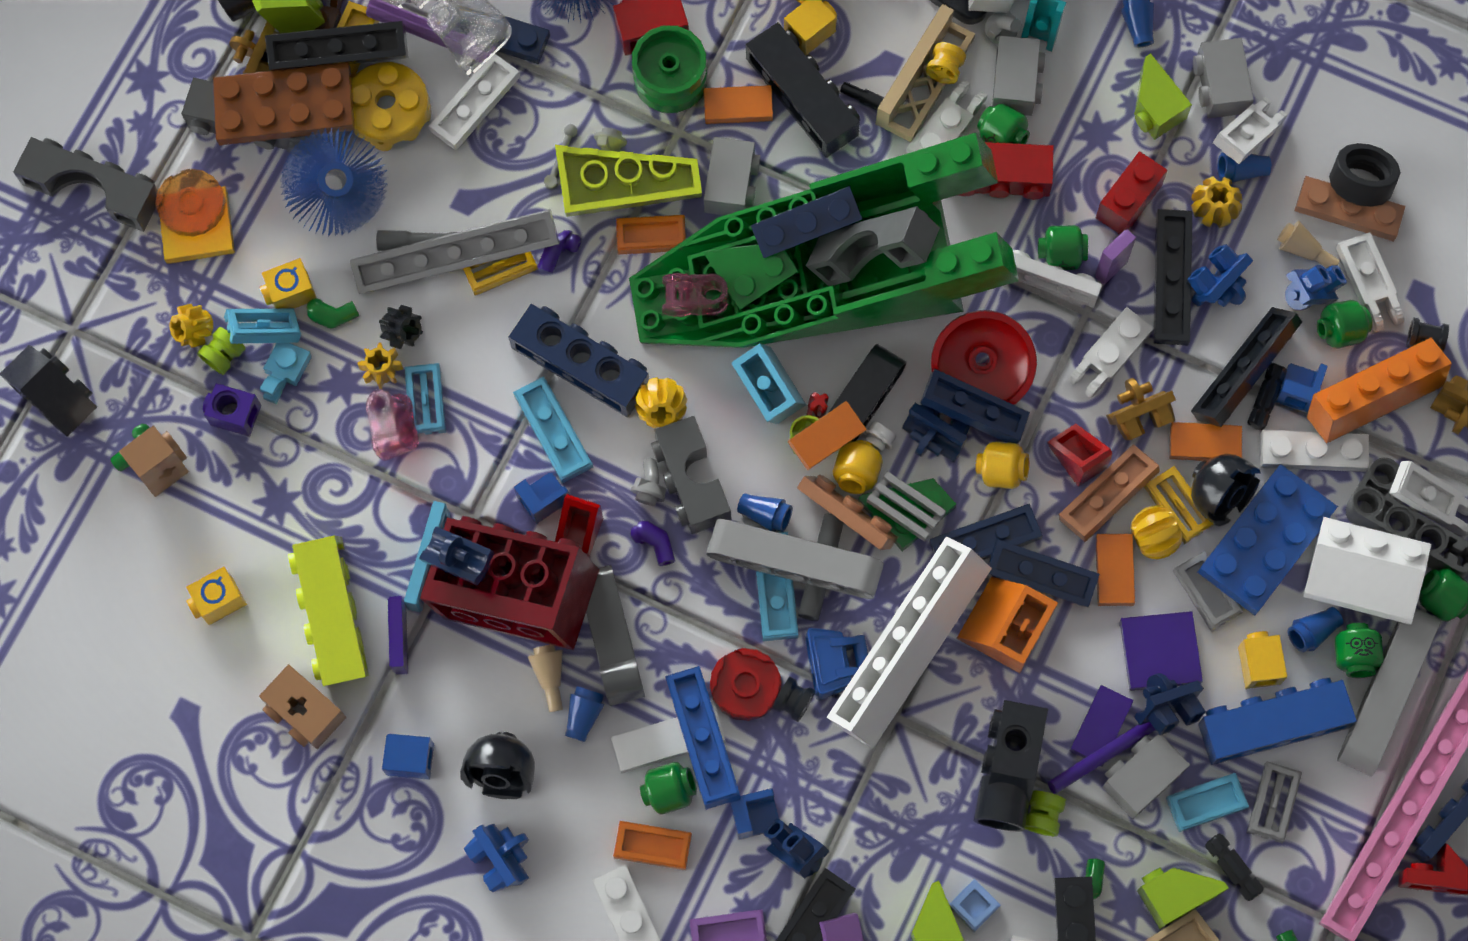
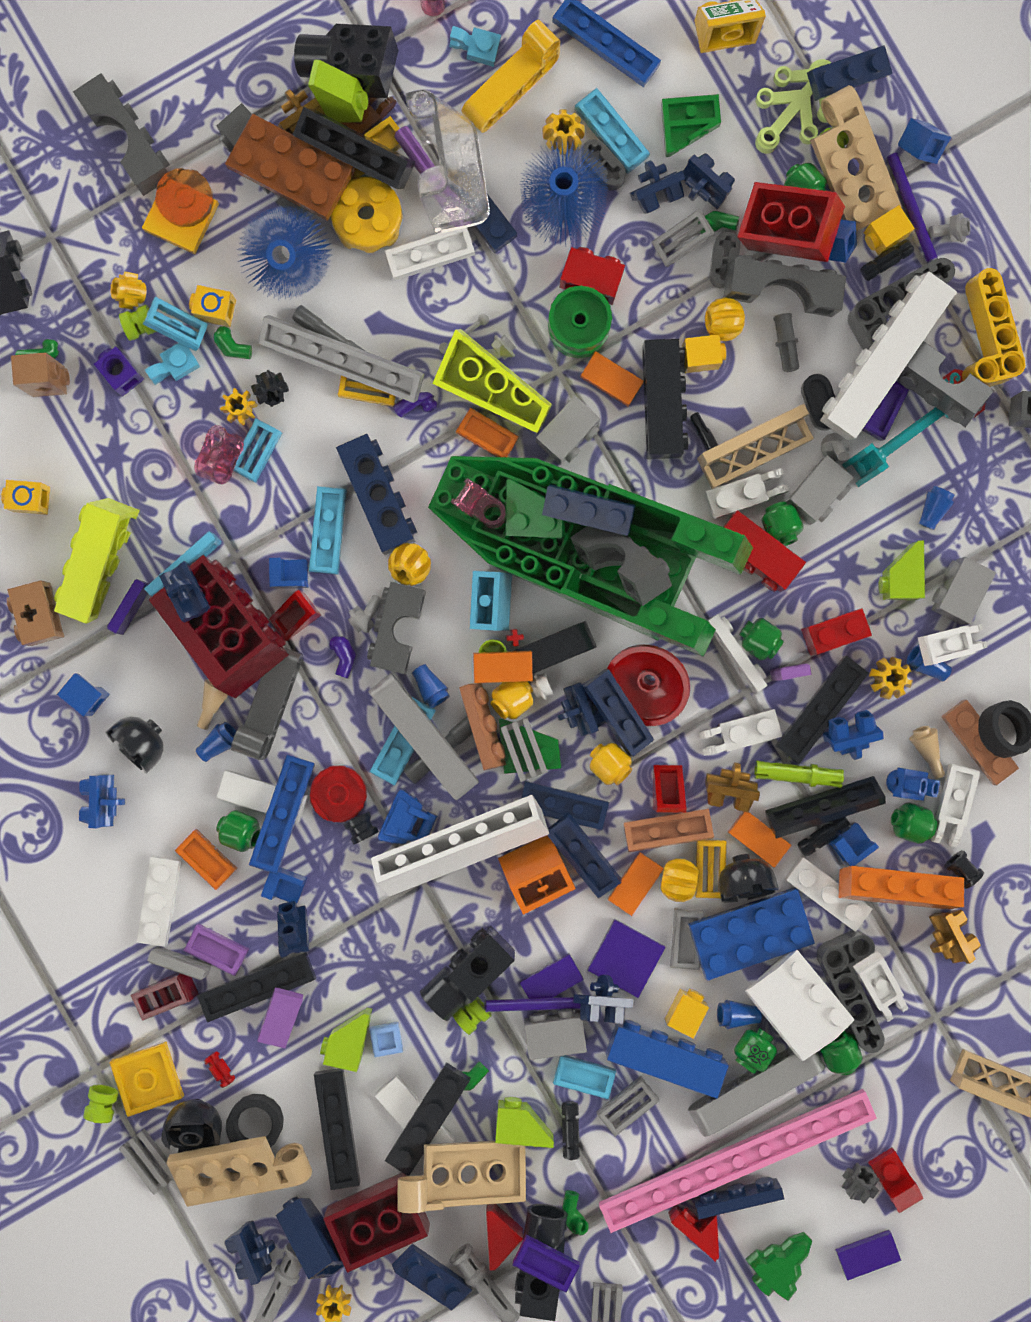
camera: 30 degrees right, 15 degrees up
yellow wheel [926,42,966,84] -> none
none -> lime pin [754,760,844,788]

